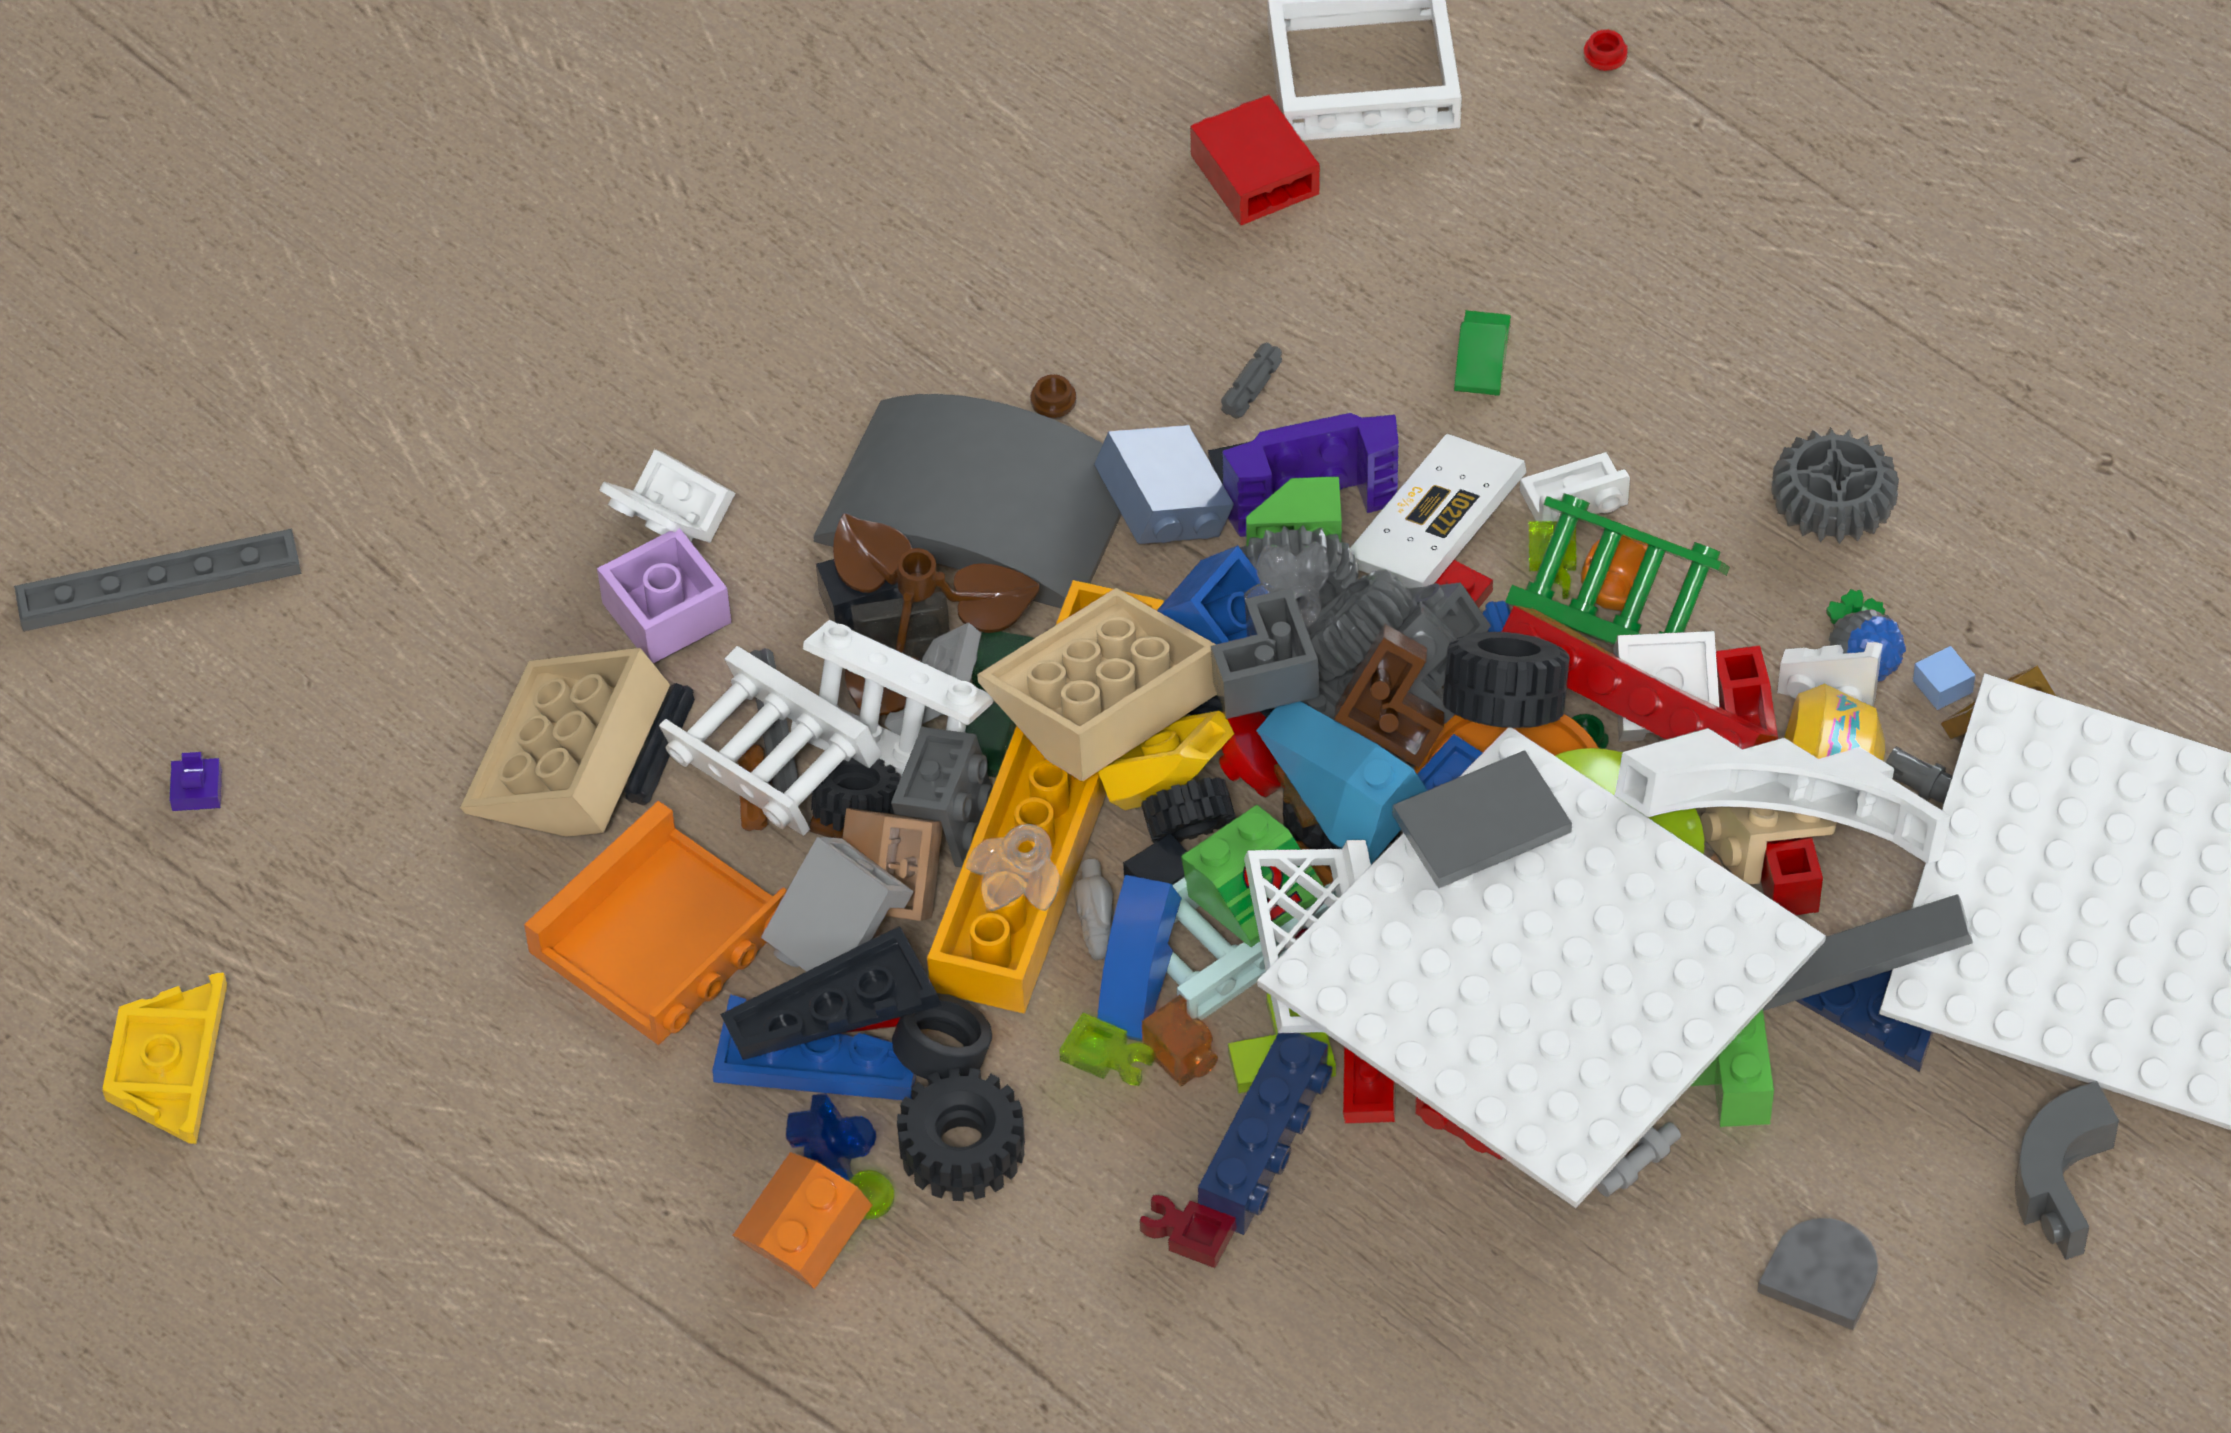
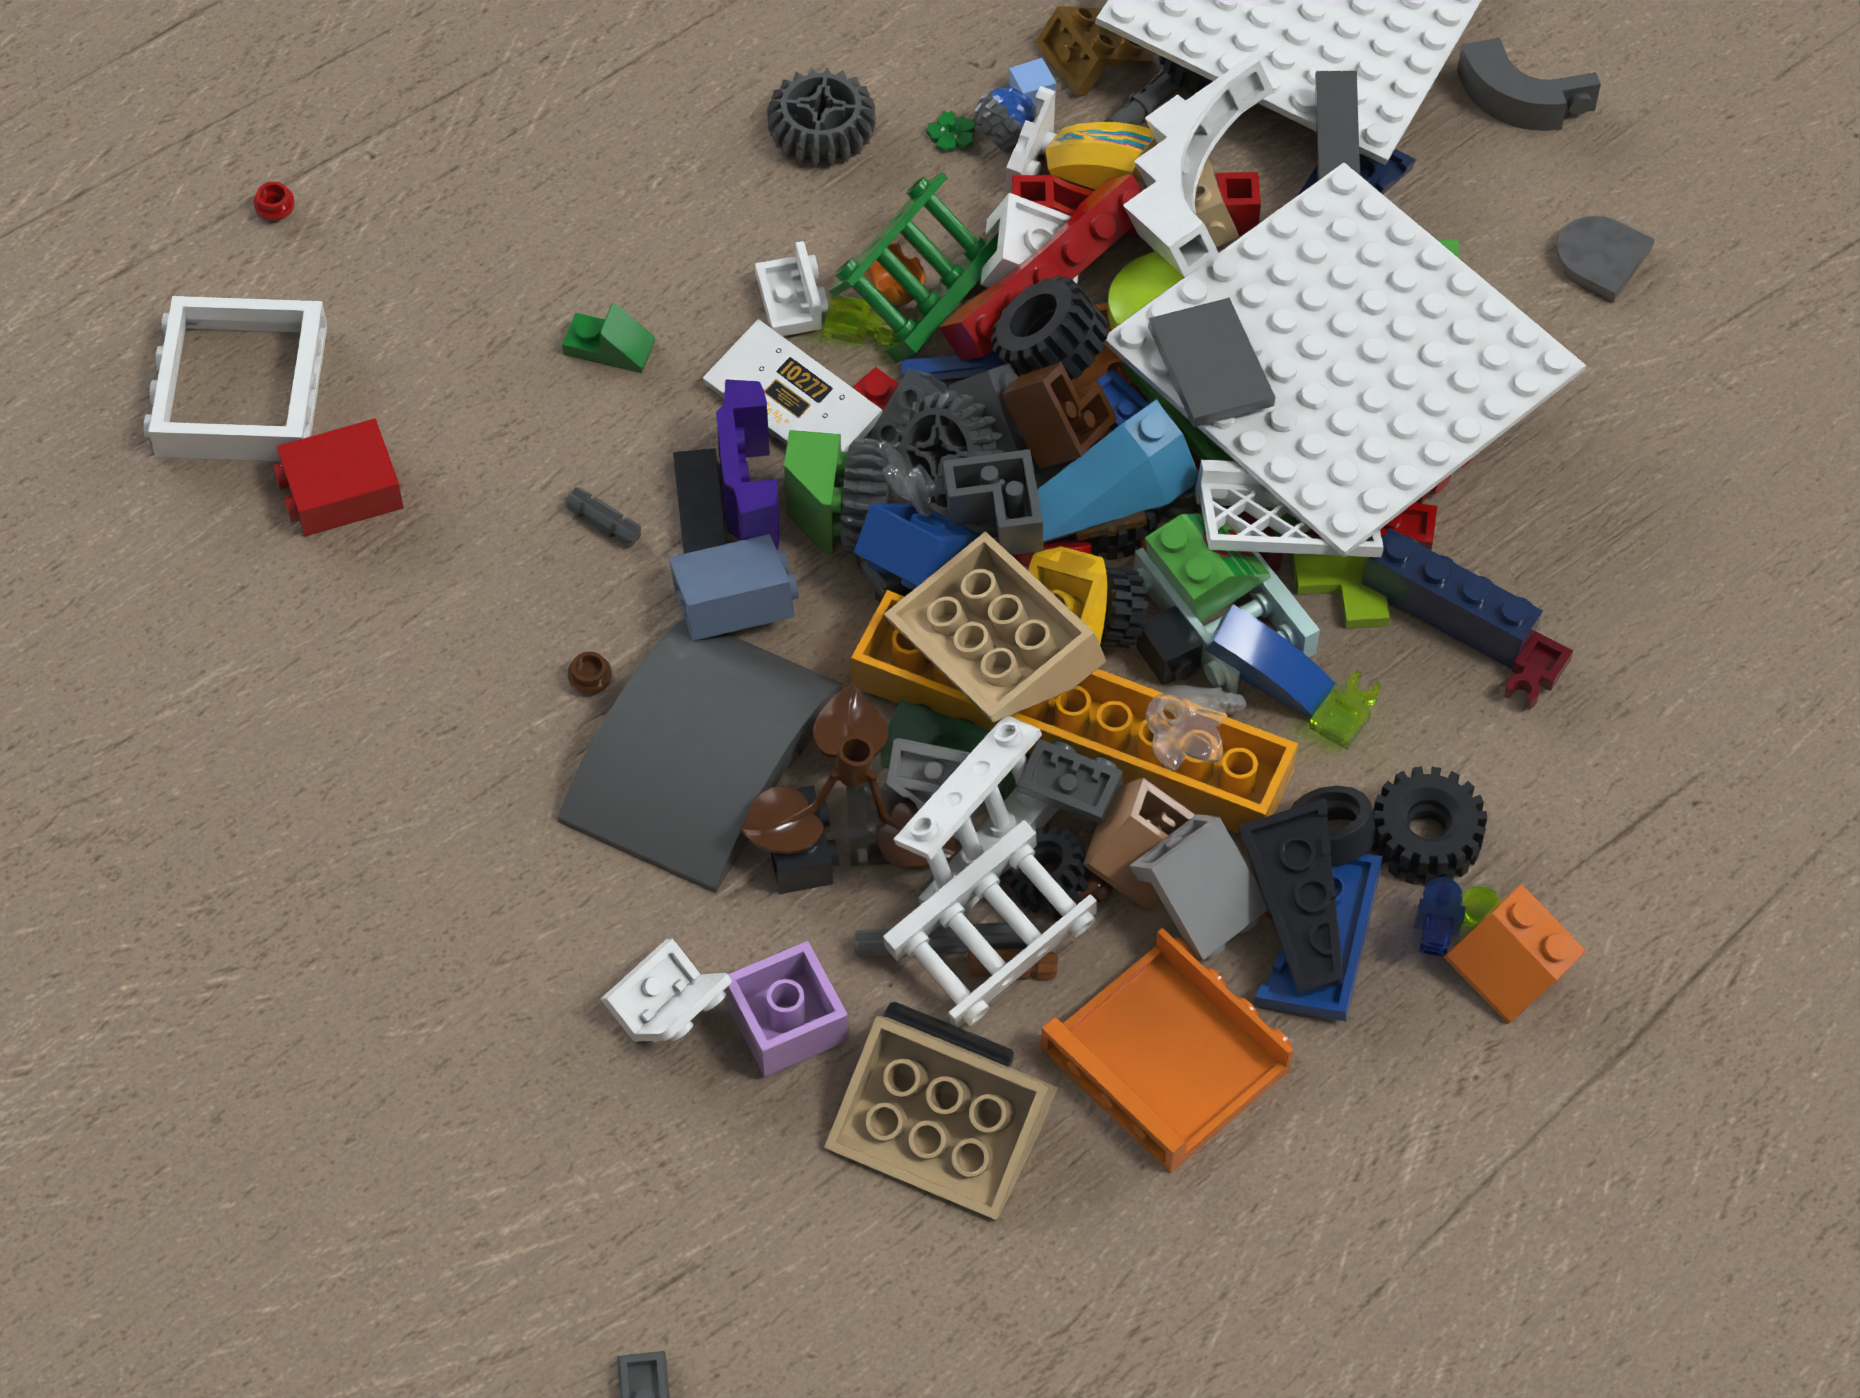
camera: 85 degrees left, 5 degrees up
clear orange brick [1142,995,1218,1087] -> none

